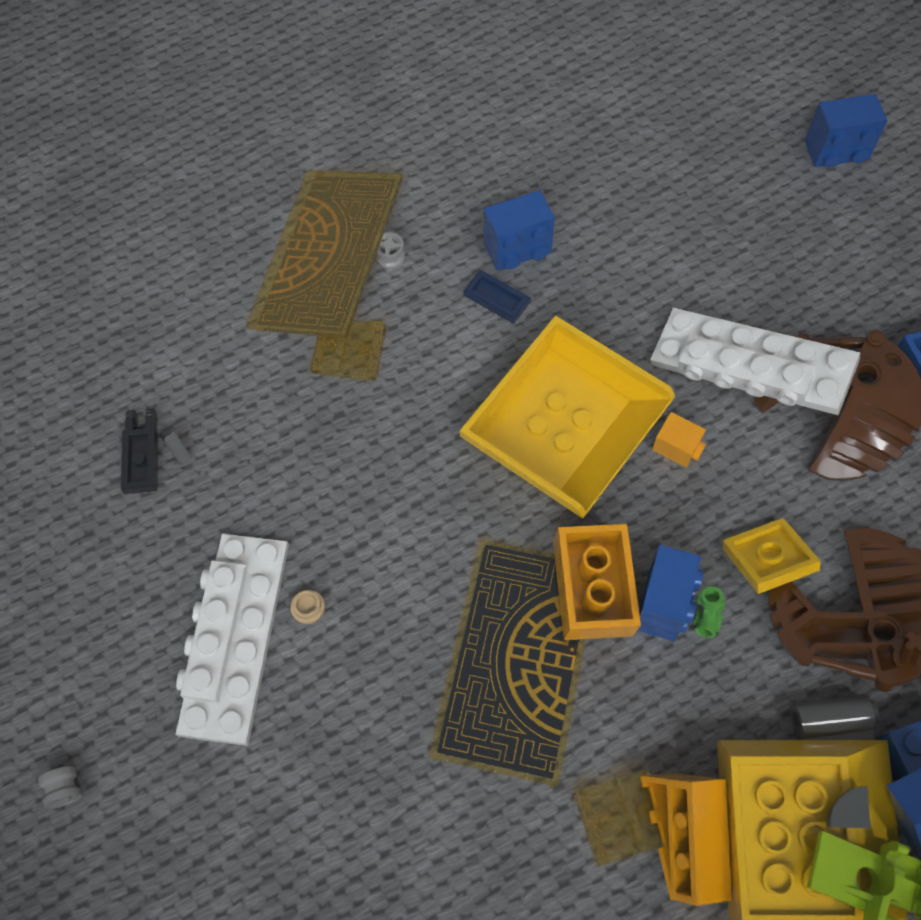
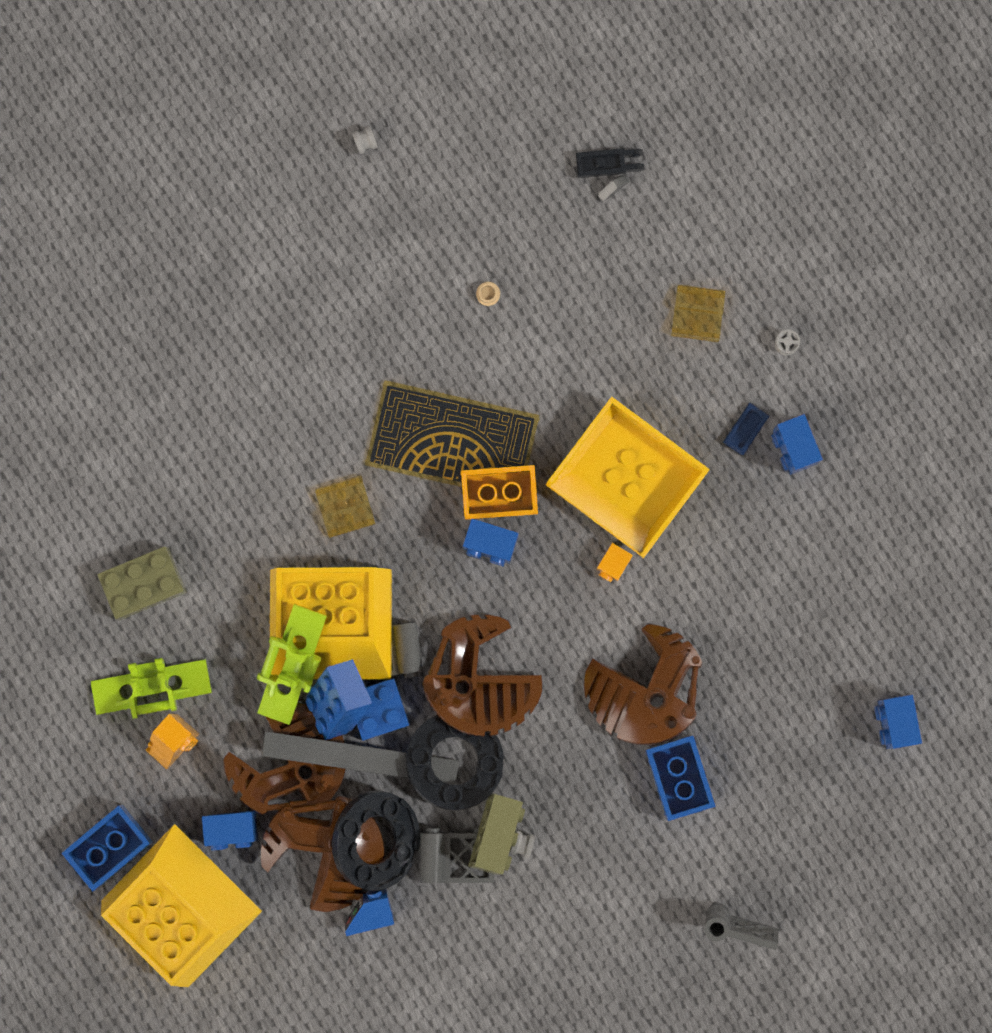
camera: 90 degrees right, 20 degrees up
white plate [175,534,289,746] -> none
clear yellow piece [246,170,403,338] -> none
light orange wedge [640,773,732,906] -> none
white plate [650,308,860,415] -> none
bright green bar [694,586,726,638] -> none
yellow plate [723,518,821,594] -> none
dark grey tile [826,787,871,828] -> none

